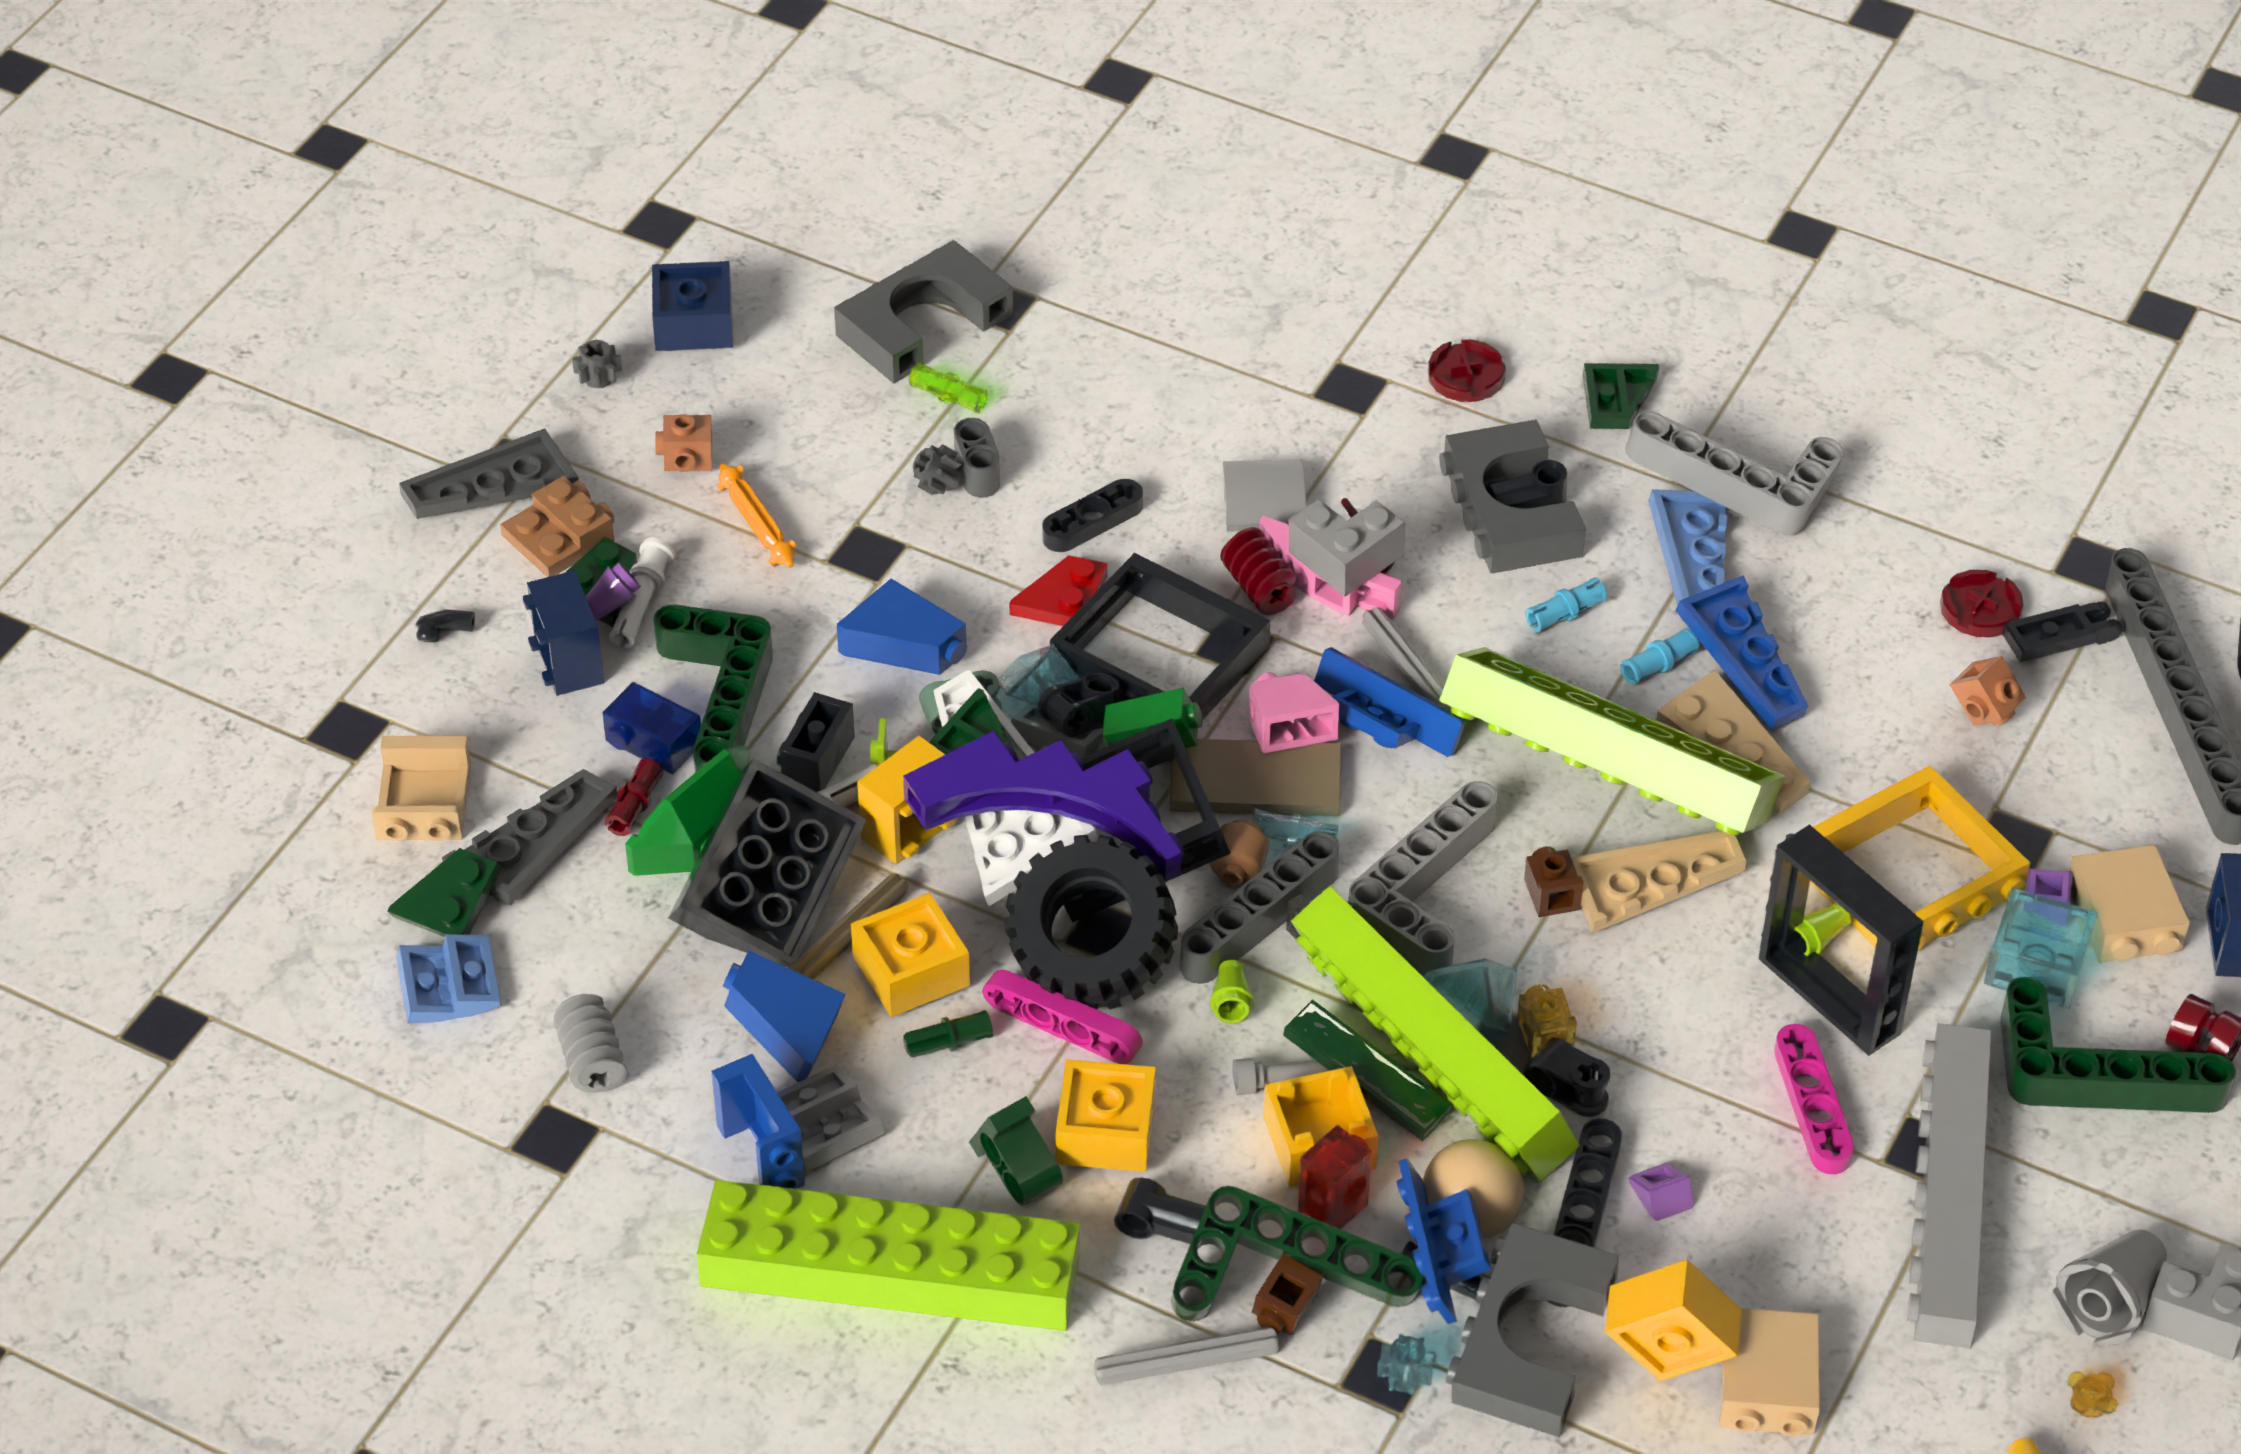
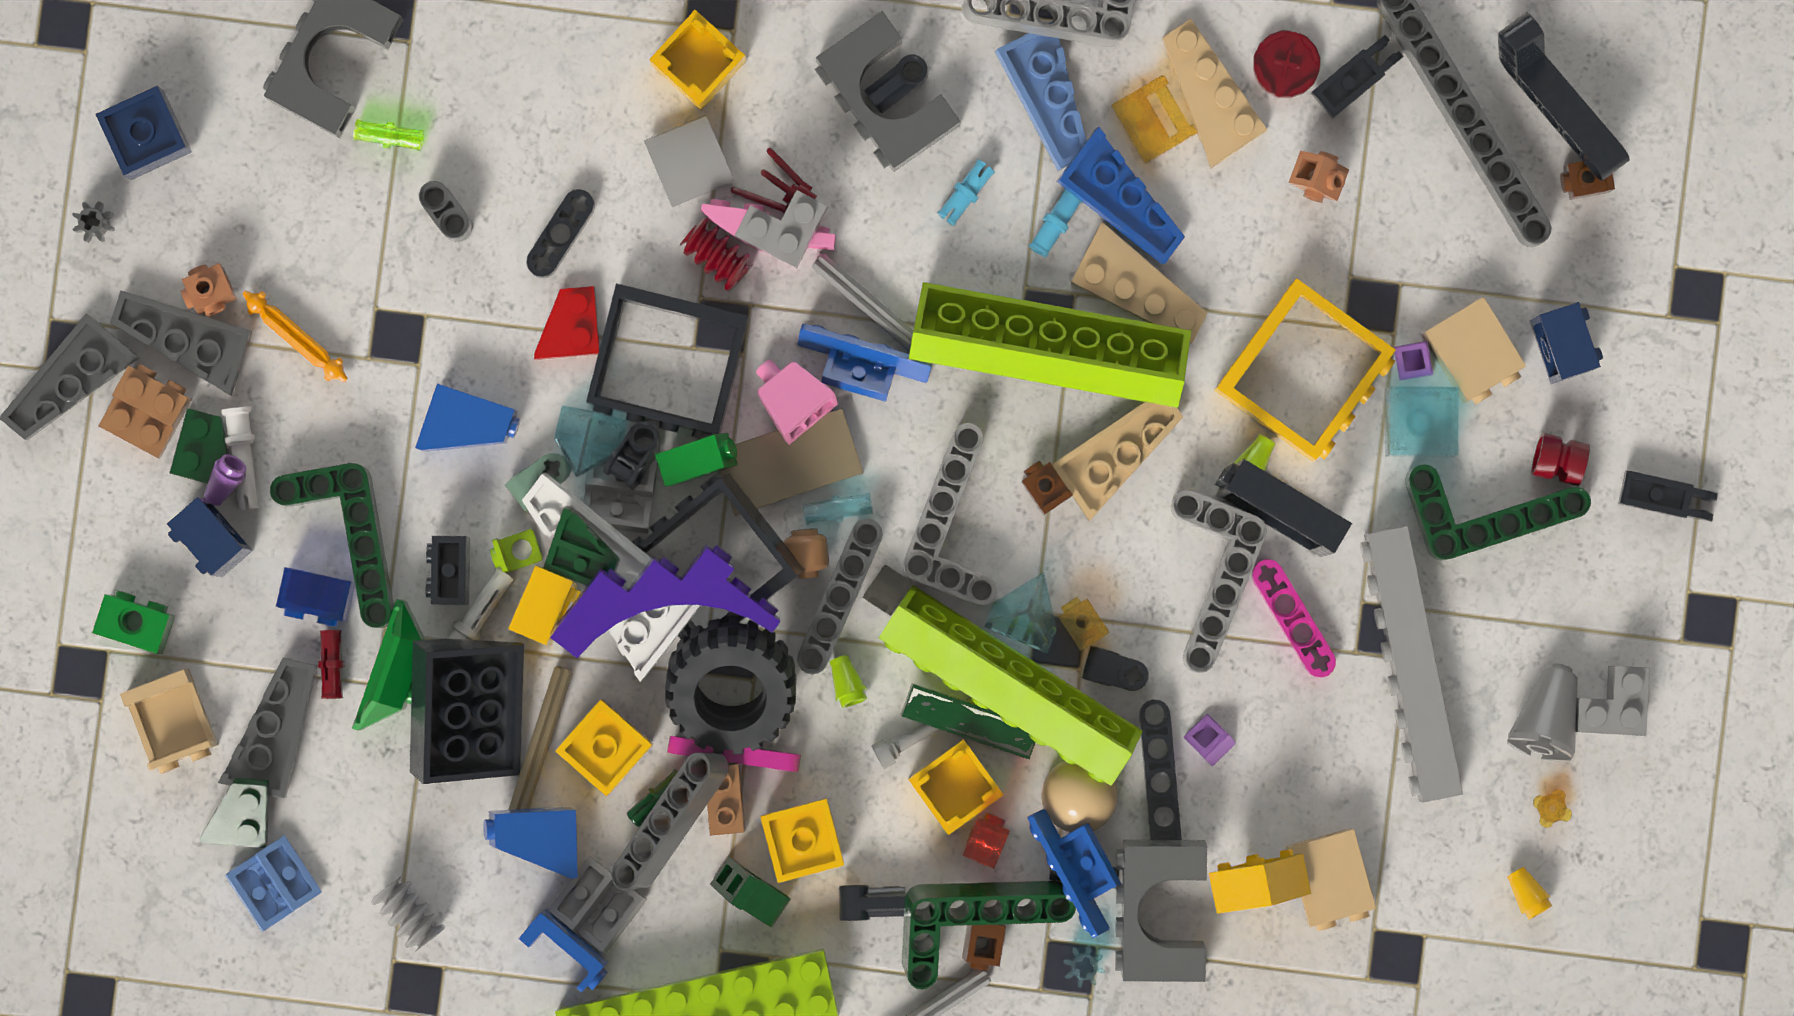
camera: 20 degrees left, 40 degrees up
black arm [415,609,475,643] -> none
dark grey gear [913,444,962,495] -> none
none -> green brick [92,590,176,654]
none -> dark grey wing [110,290,252,396]
none -> dark grey beam [611,752,729,890]
none -> yellow container [649,10,747,110]
none -> medium nougat brick [705,763,745,836]
none -> clear yellow plate [1111,75,1198,164]
none -> tan wing [1162,18,1267,169]
none -> light grey beam [1170,490,1267,673]

